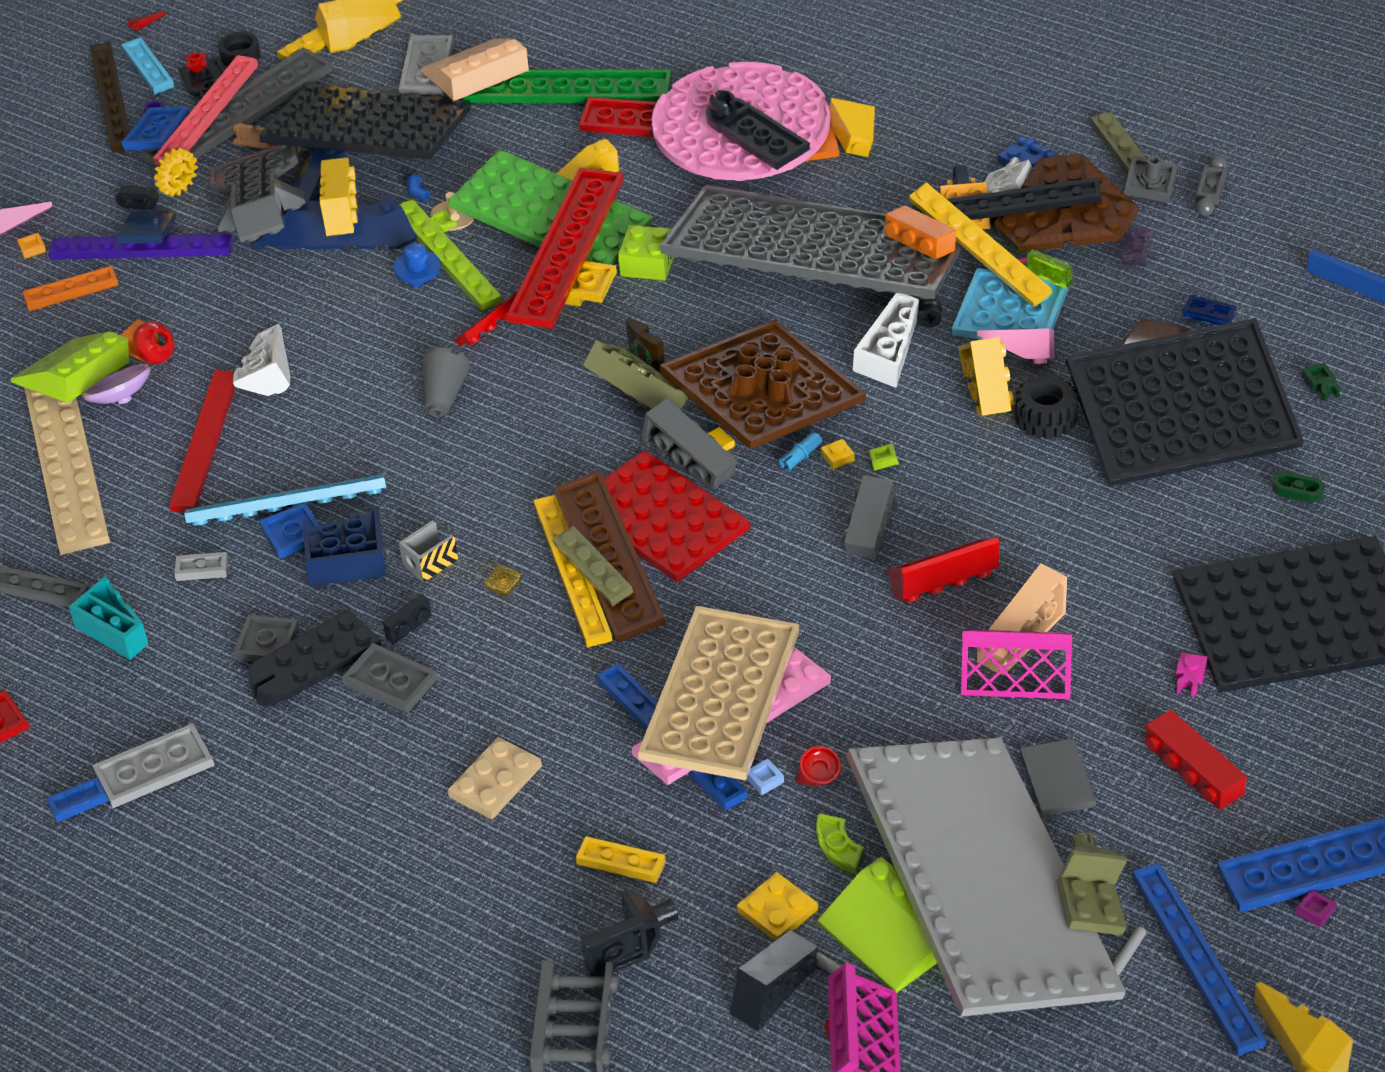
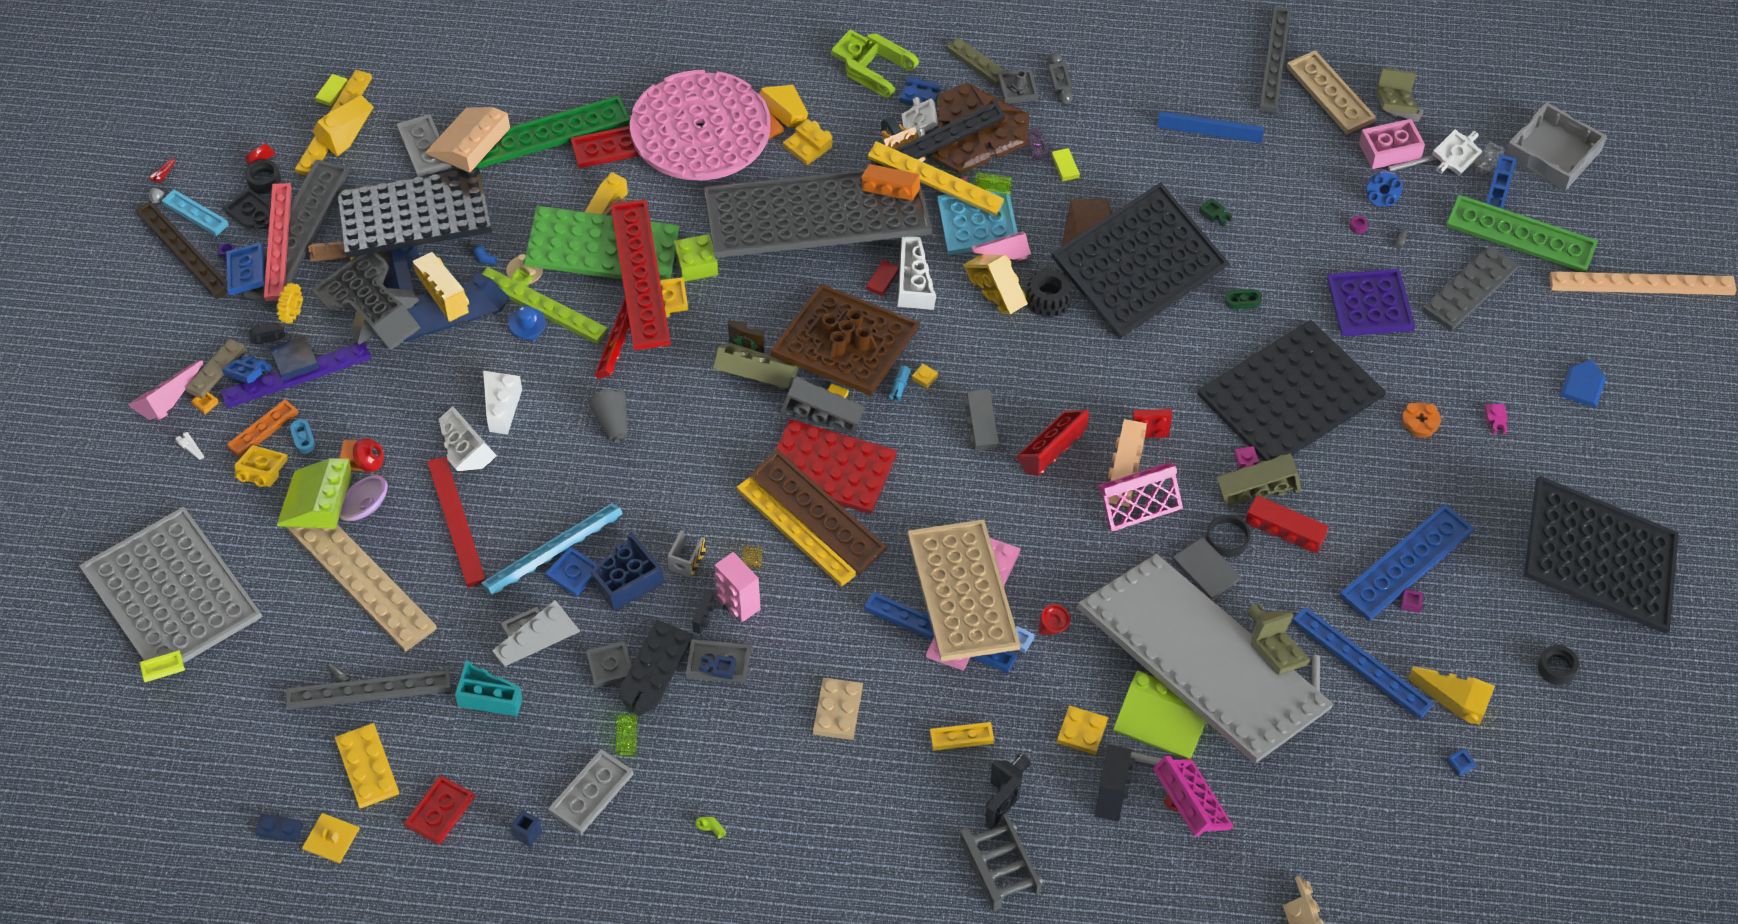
camera: 30 degrees left, 10 degrees up
blue plate [46,777,109,822] -> none
red plate [185,52,207,72] -> none
olive plate [553,526,633,607] -> none
black plate [705,90,810,170] -> none
lime tile [816,813,864,874] -> none
lime tile [869,444,899,471] -> none
black wheel [918,298,942,328] -> none
clear blue plate [1182,295,1237,326] -> none
none -> light grey hinge [149,188,165,203]
none -> dark tan plate [185,339,246,399]
none -> blue plate [222,356,272,384]
none -> yellow plate [234,445,288,487]
none -> red piece [244,143,276,166]
none -> dark azure plate [290,419,315,454]
none -> white wedge [483,371,522,435]
none -> light grey wedge [490,600,580,668]
none -> dark blue brick [510,810,542,847]
none -> clear neon green plate [615,715,638,755]
none -> lime arm [695,817,726,839]
none -> dark blue plate [699,655,736,680]
none -> bright pink brick [714,552,760,622]
none -> yellow plate [783,119,832,165]
none -> lime plate [831,29,919,98]
none -> red tile [866,261,899,296]
none -> neon yellow tile [1052,148,1080,182]
none -> red plate [1132,409,1172,438]
none -> black tyre [1206,515,1250,557]
none -> olive wedge [1217,453,1302,506]

